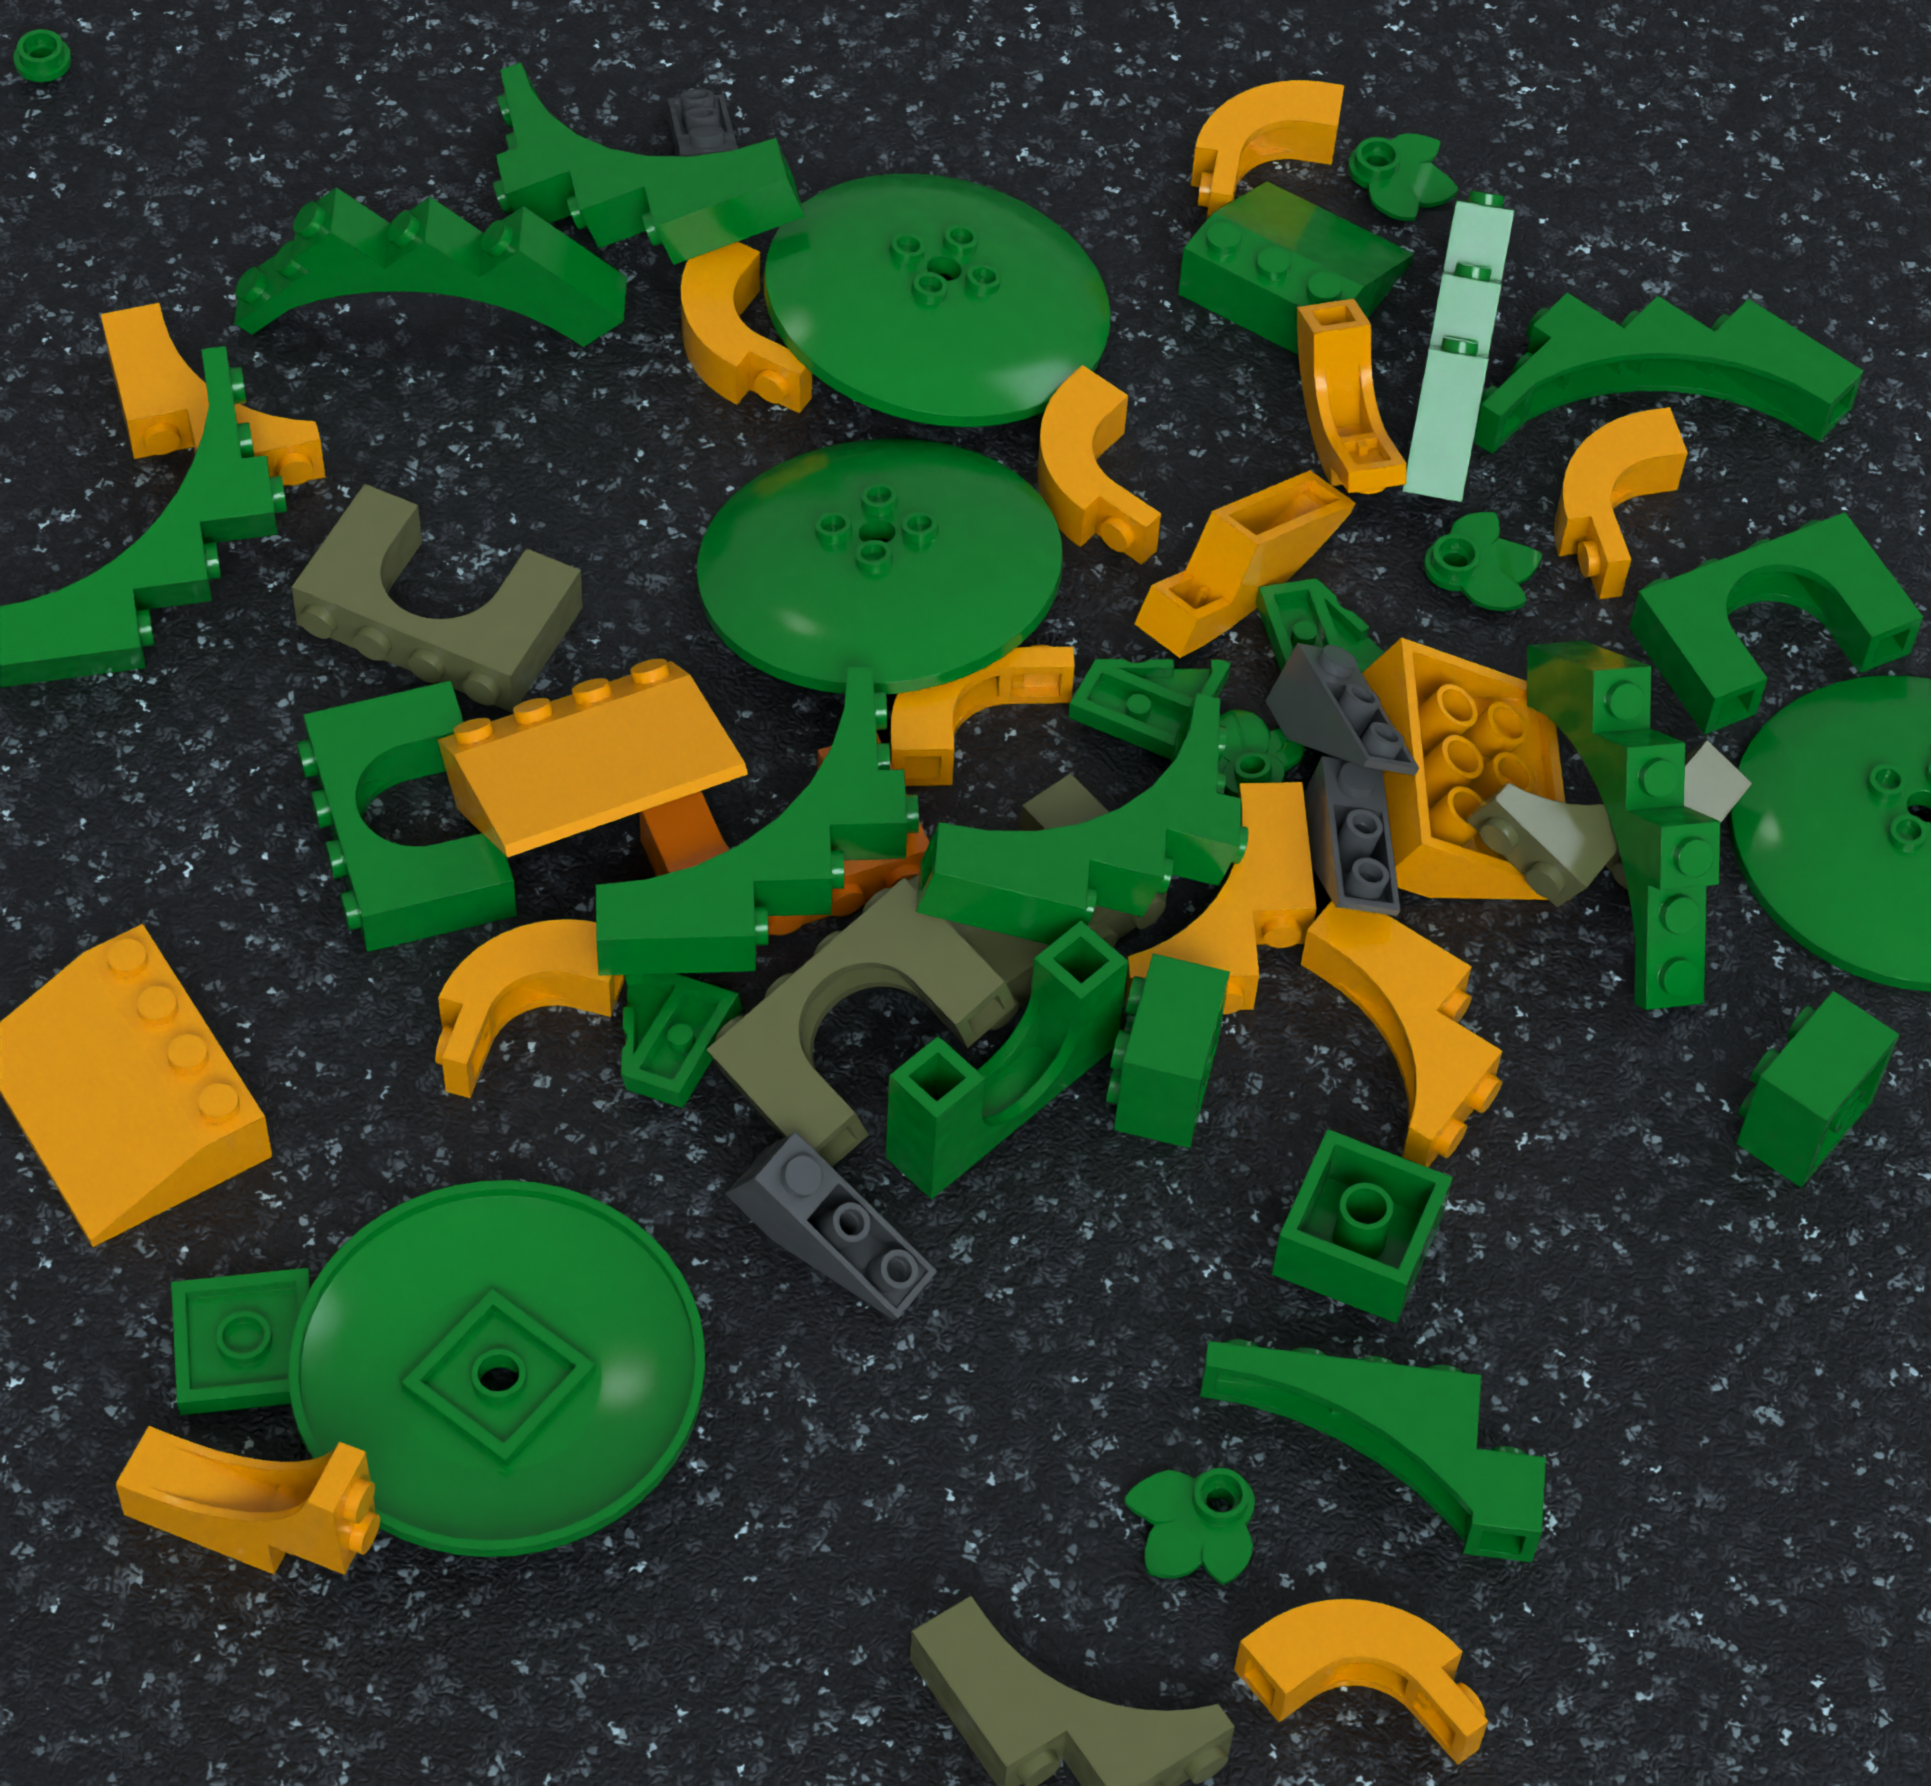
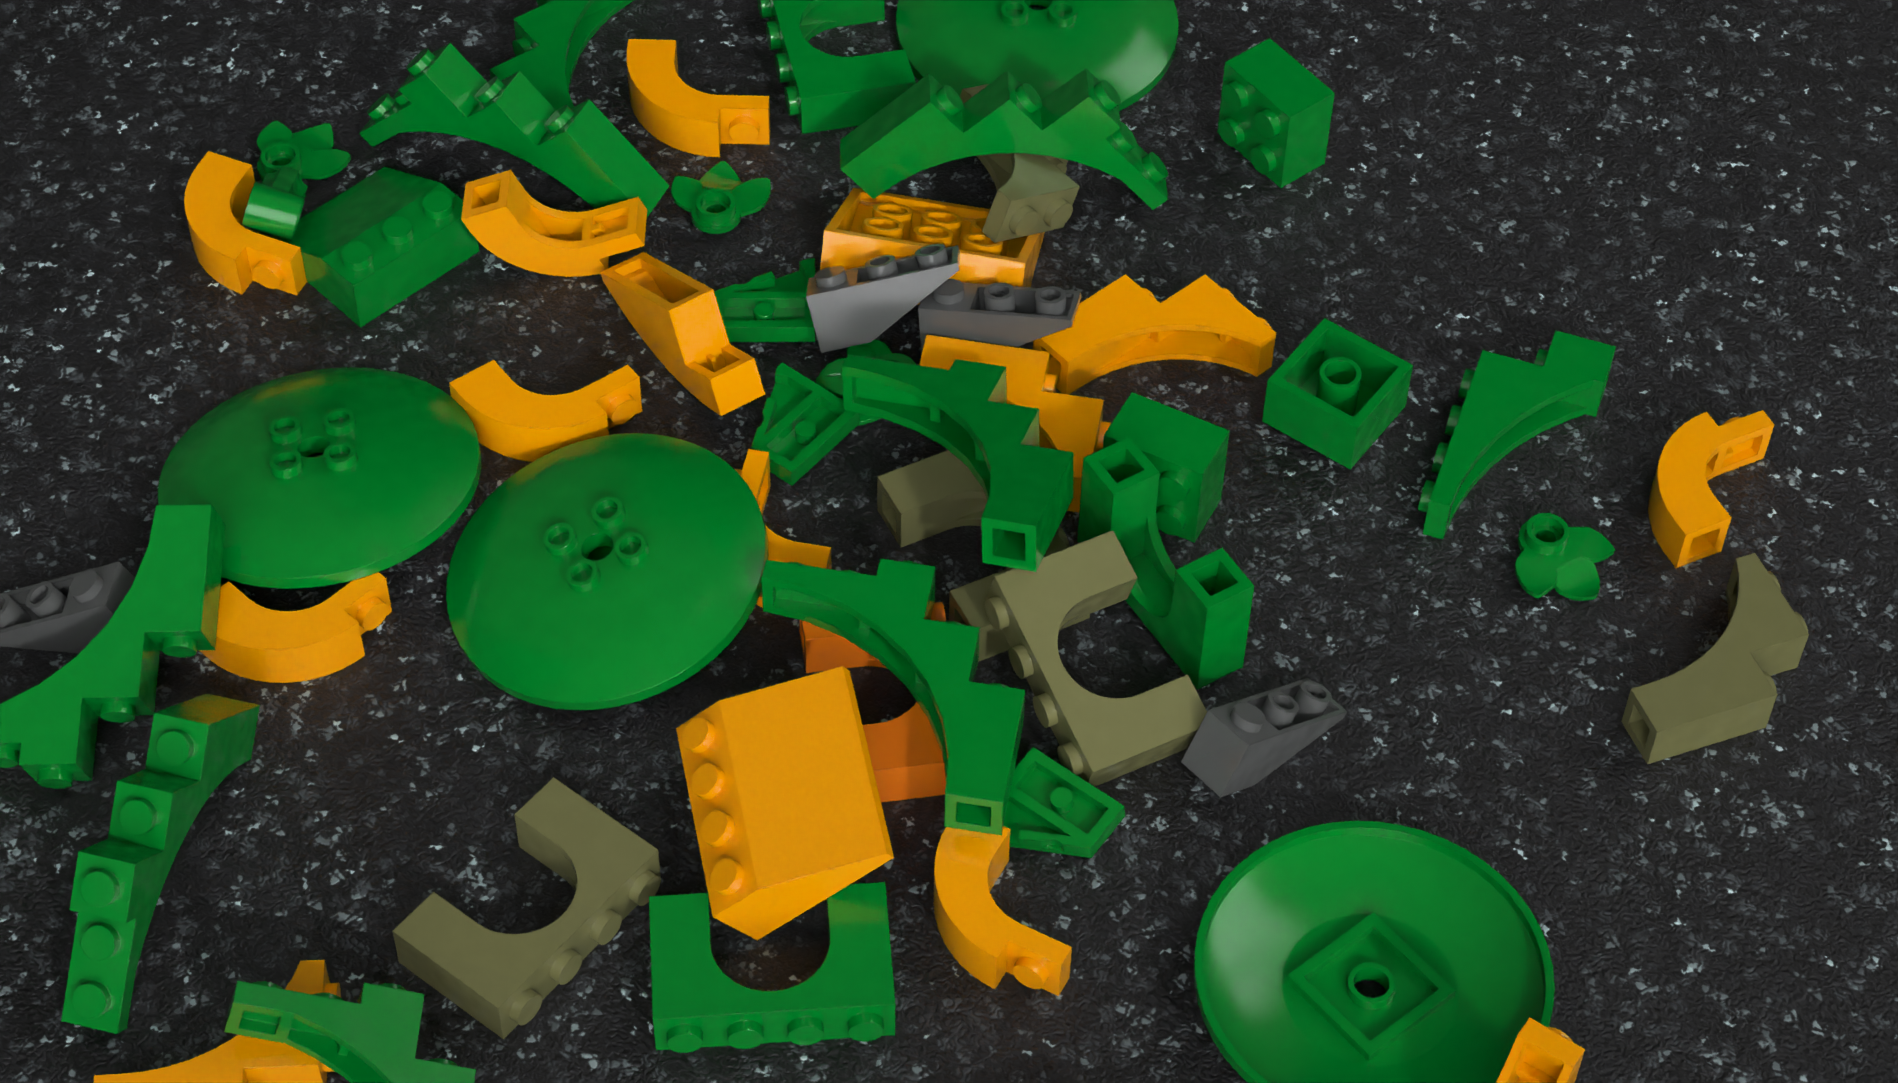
camera: 75 degrees left, 5 degrees down
none -> green piece [242,166,308,241]

